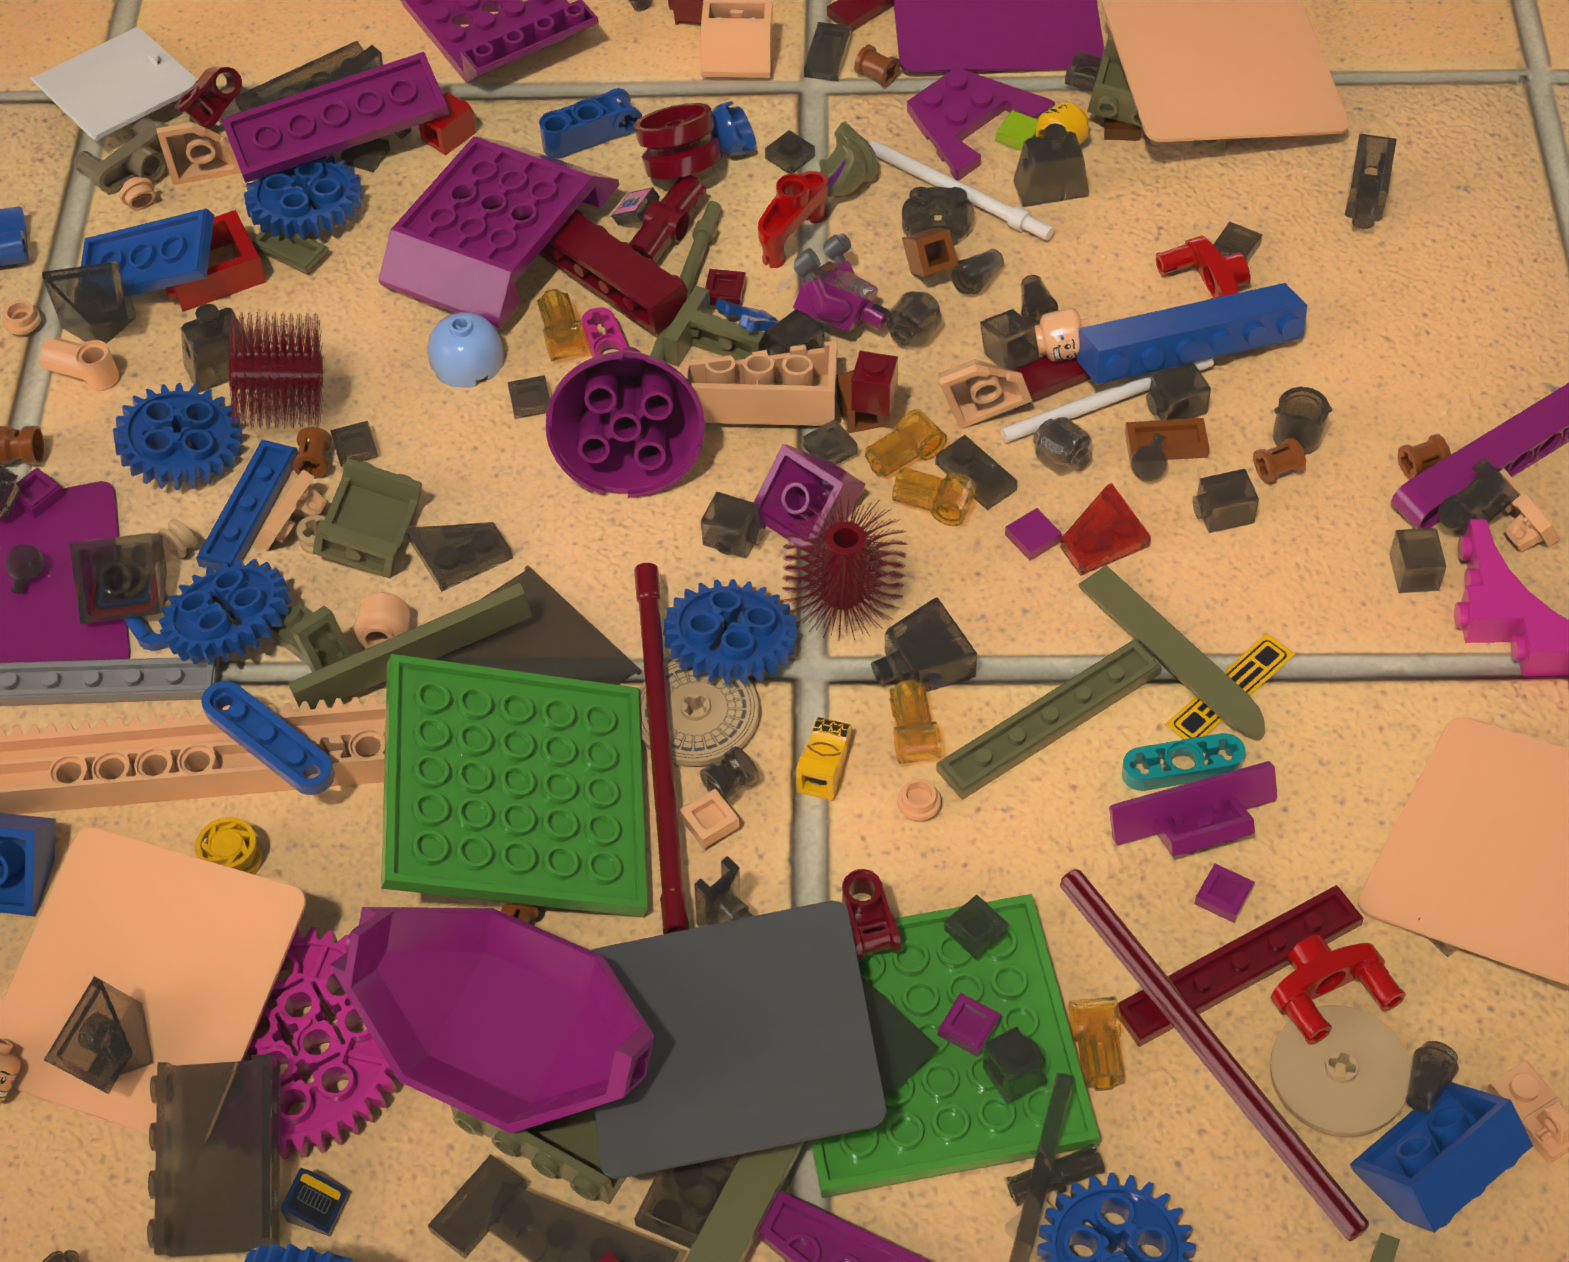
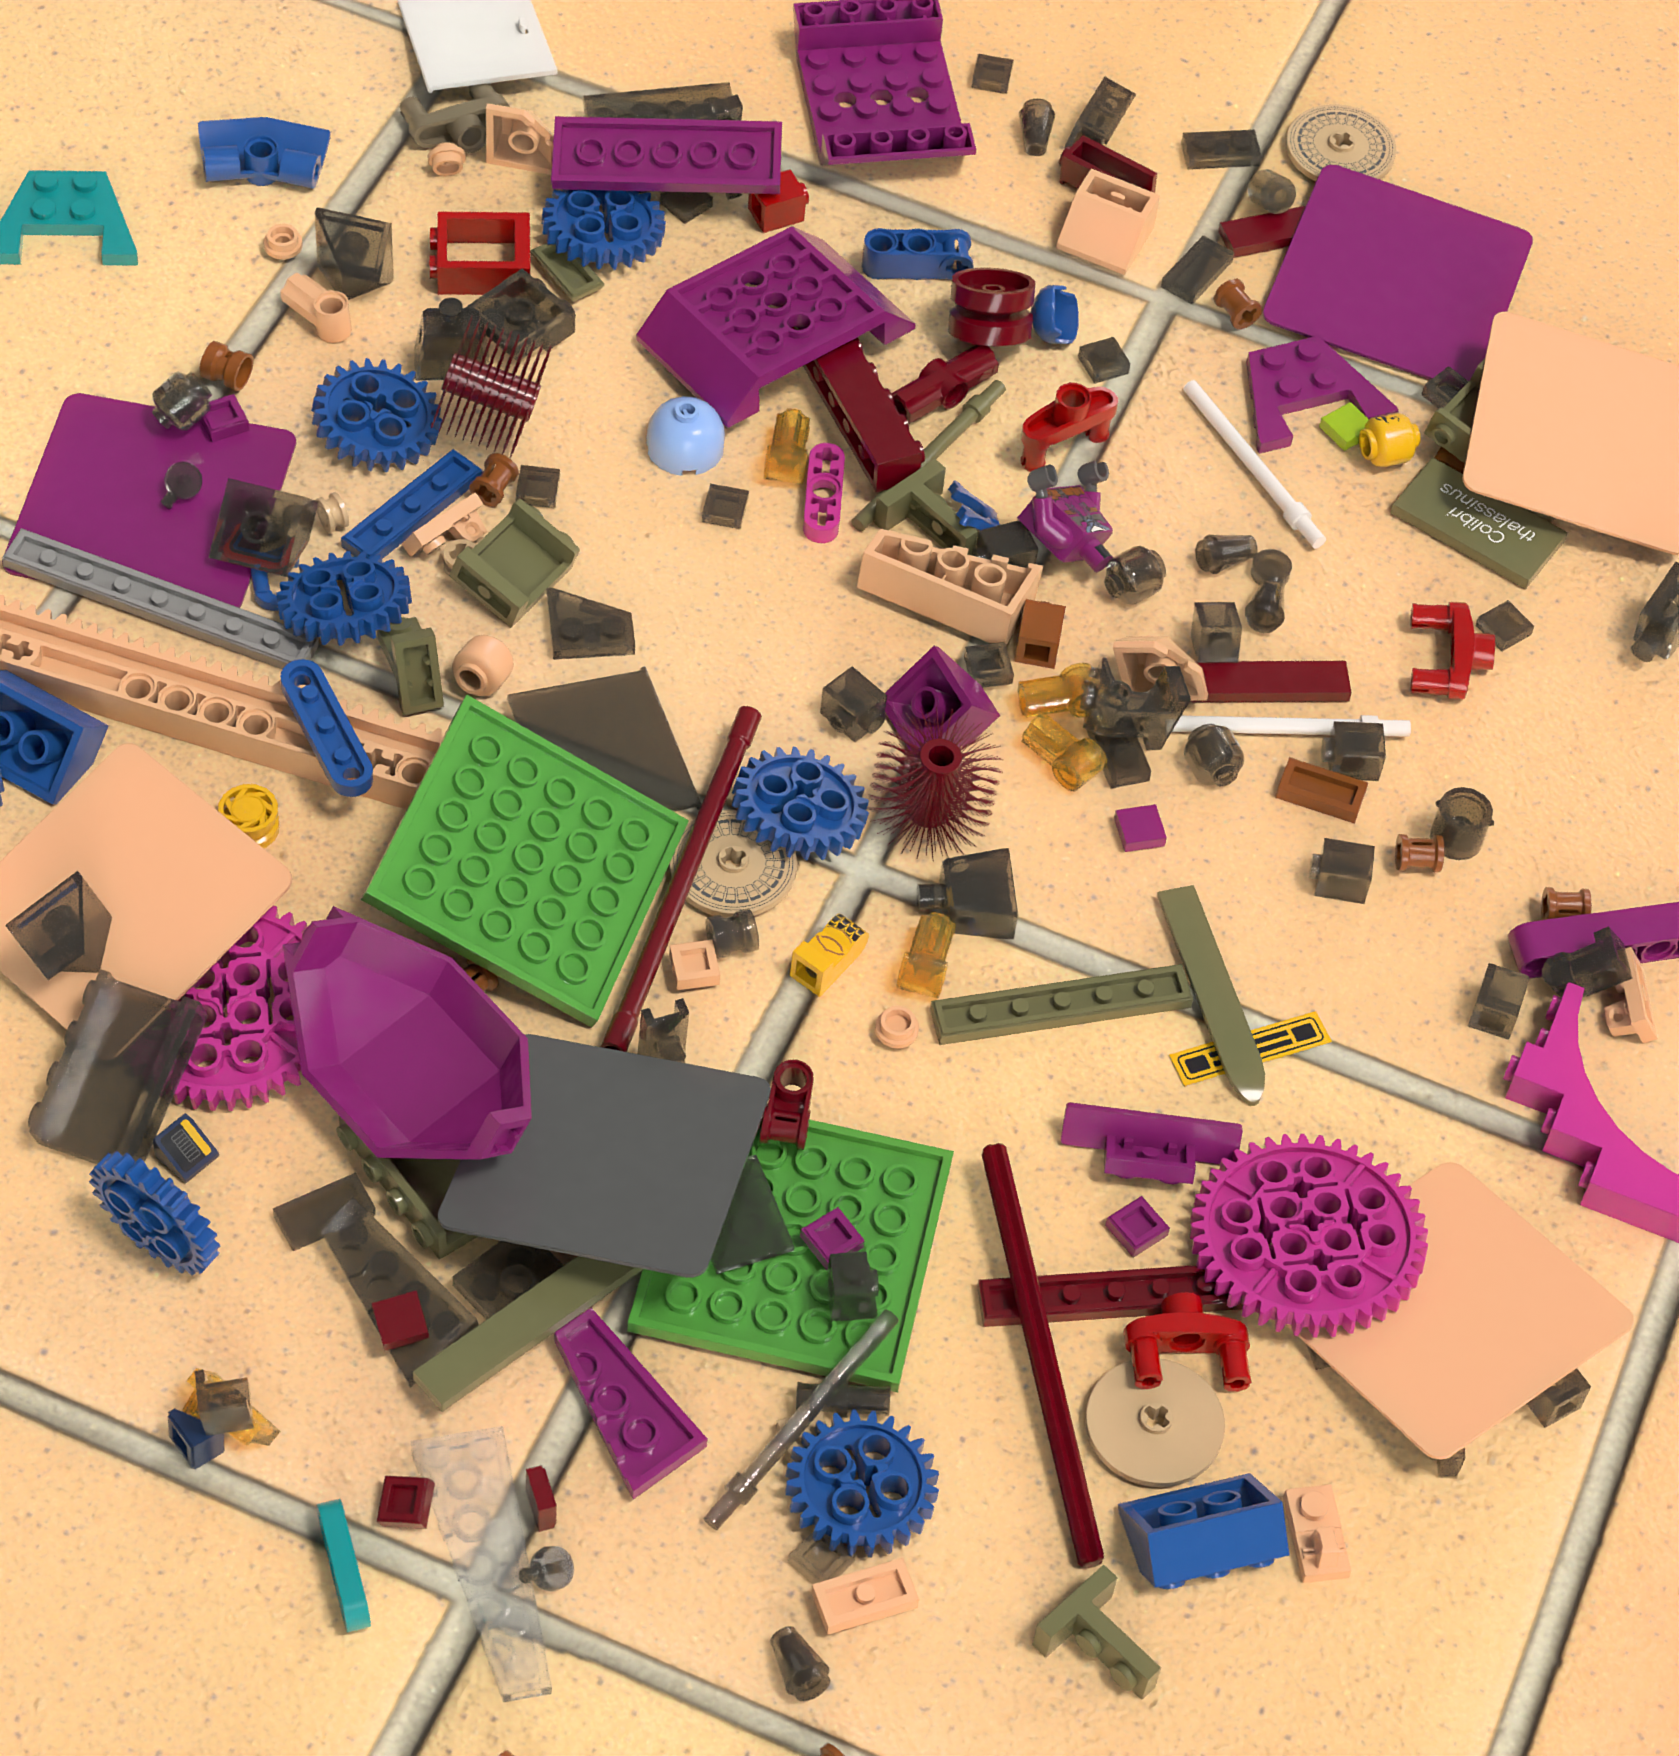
camera: 15 degrees right, 0 degrees up
blue tile [76,208,214,307] -> none
dark red piece [175,67,242,129] -> none
olive tile [288,583,533,709] -> none
magenta cone [546,347,705,498] -> none
clear smoke tile [611,187,660,226] -> none
dark red tile [705,269,746,306] -> none
olive hair [819,121,878,197] -> none
dark red brick [851,350,898,417] -> none
clear smoke plate [901,186,974,246] -> none
dark orange brick [902,227,959,276] -> none
clear smoke plate [944,895,1008,959] -> none
clear smoke torso [1013,123,1089,207] -> none
light nougat head [1035,308,1090,362] -> none
clear red wing [1060,483,1151,576] -> none
clear yellow piece [1069,996,1126,1091] -> none
blue brick [1077,283,1307,384] -> none
teal beam [1121,733,1245,791] -> none
clear smoke piece [1130,433,1168,482] -> none
clear smoke cone [1406,1041,1459,1113] -> none
none -> clear smoke plate [464,269,576,361]
none -> clear smoke tile [1080,658,1191,750]
none -> dark pink gear [1190,1133,1428,1338]
none -> clear smoke tile [1250,549,1292,589]
none -> olive tile [1390,457,1568,589]

